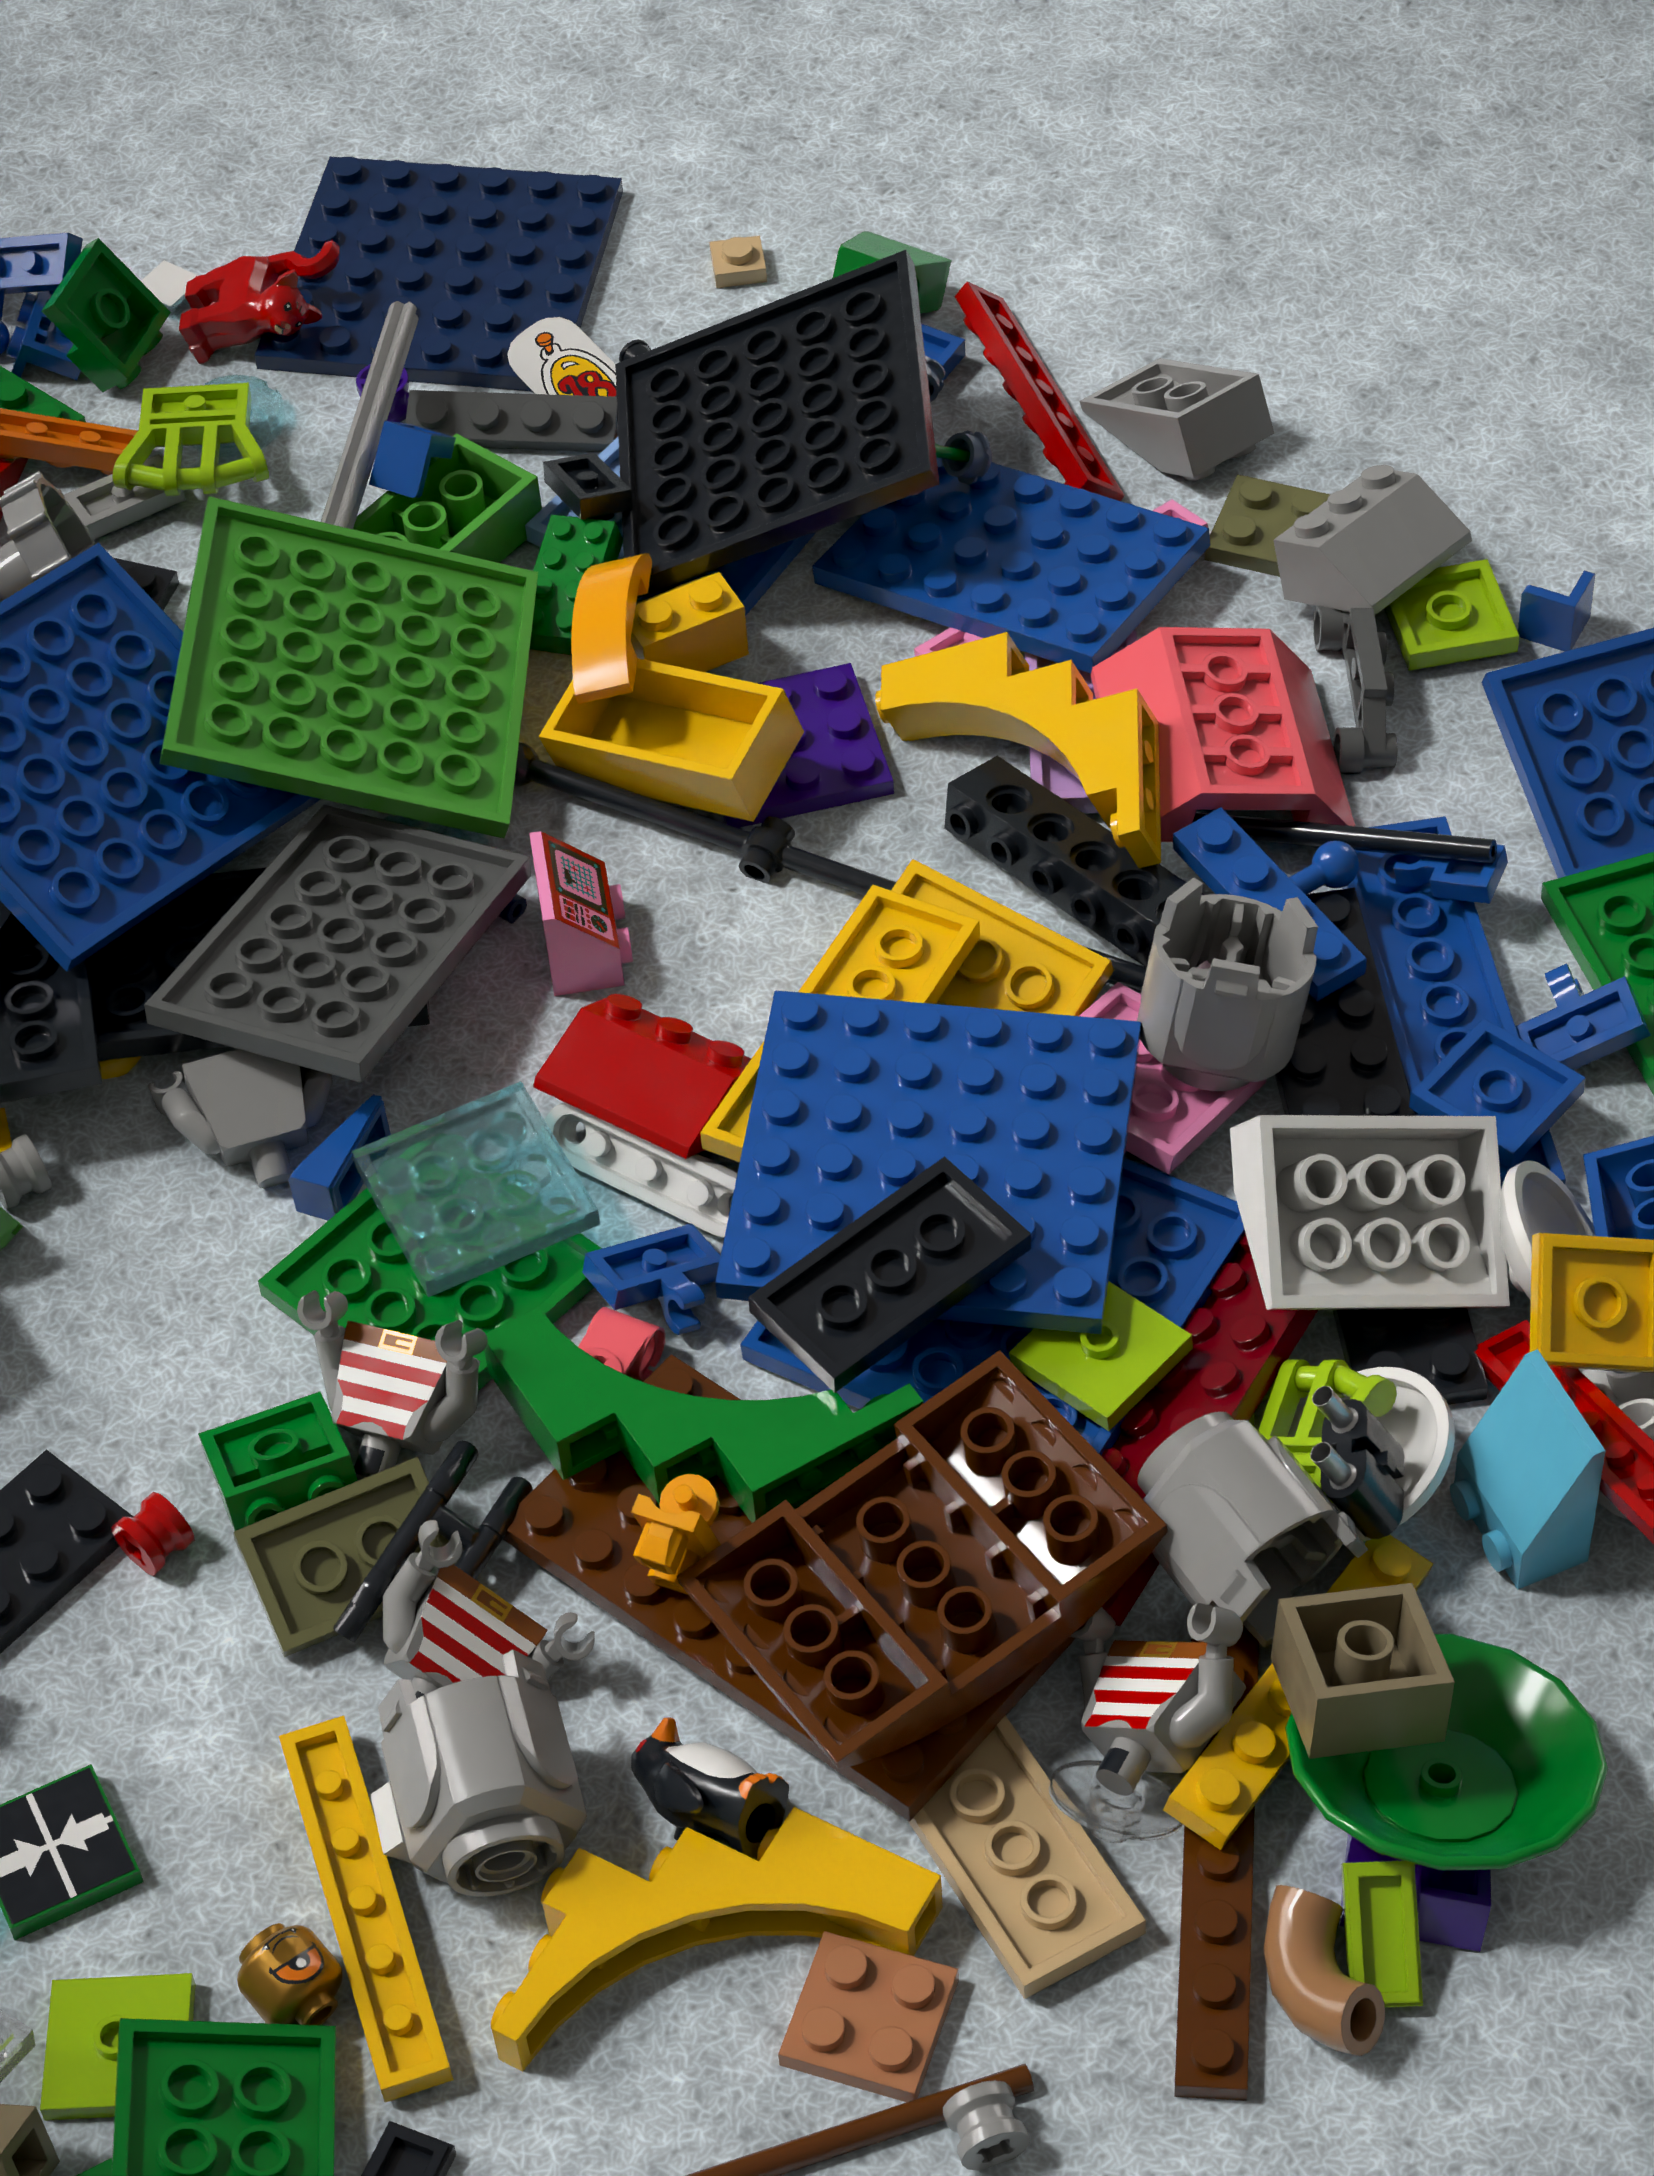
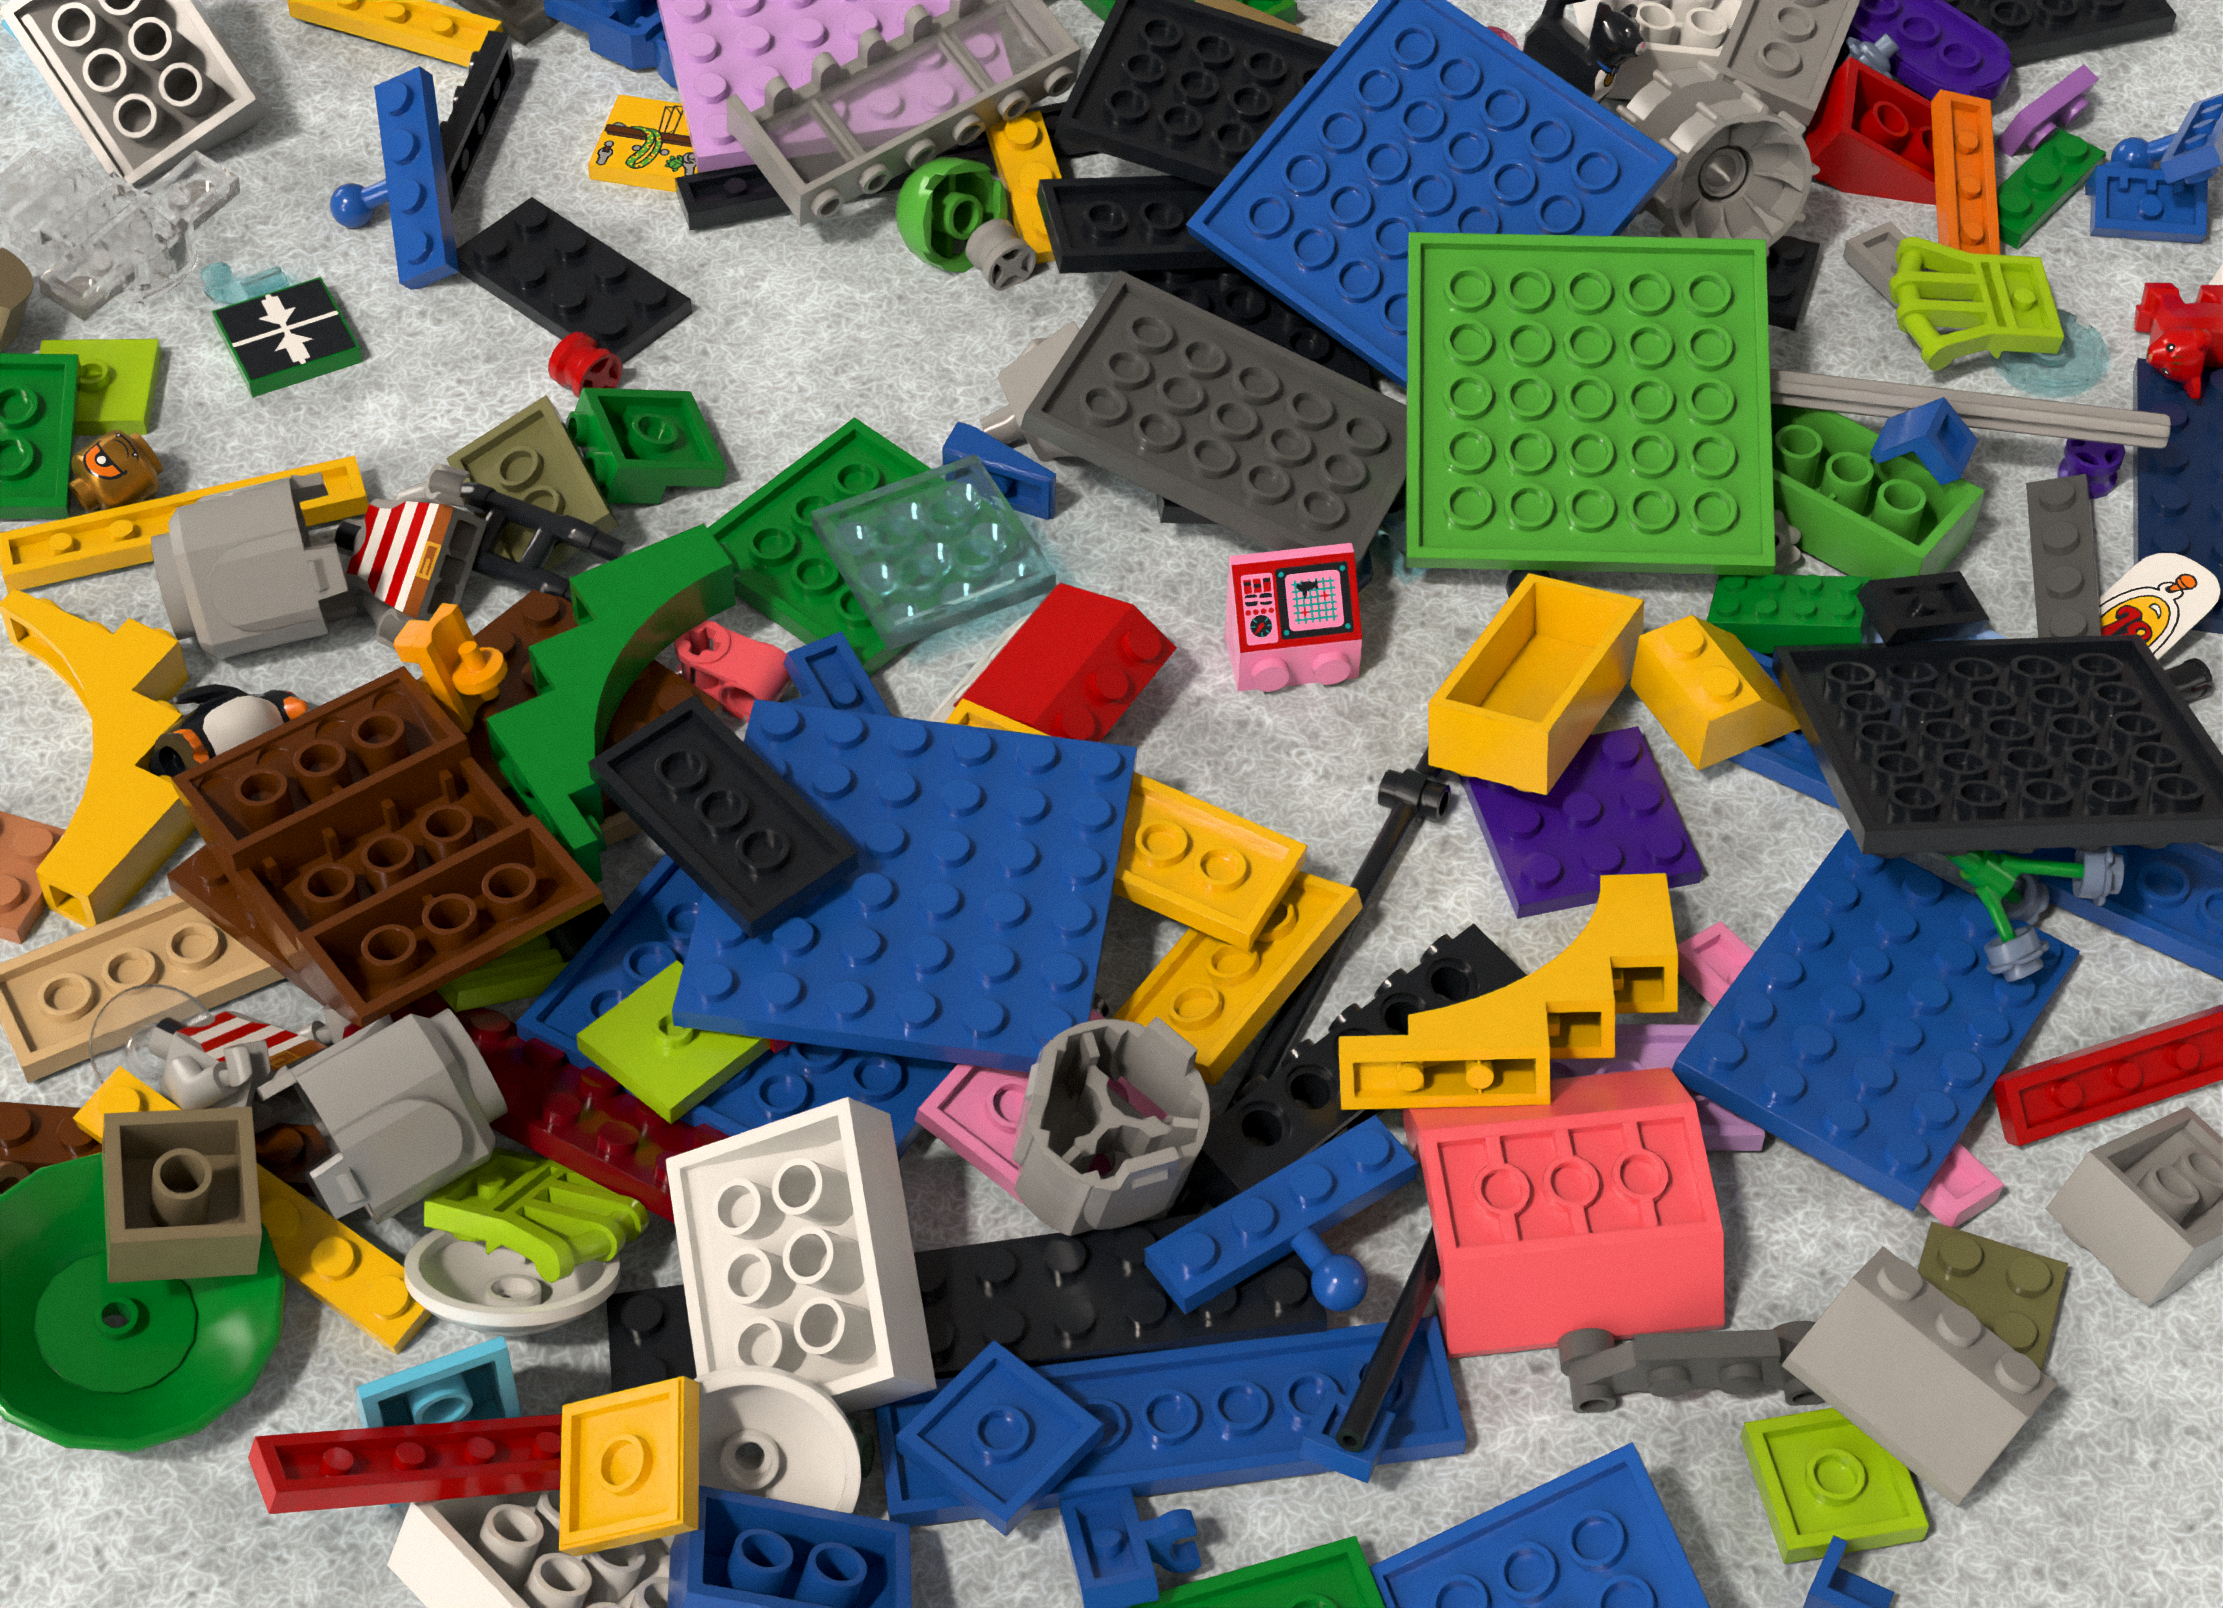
camera: 85 degrees right, 0 degrees up
green plate [41,238,171,393] -> none
torso [297,1290,488,1477] -> none
light orange slope [571,553,652,704] -> none
black piece [1310,1386,1405,1539] -> none

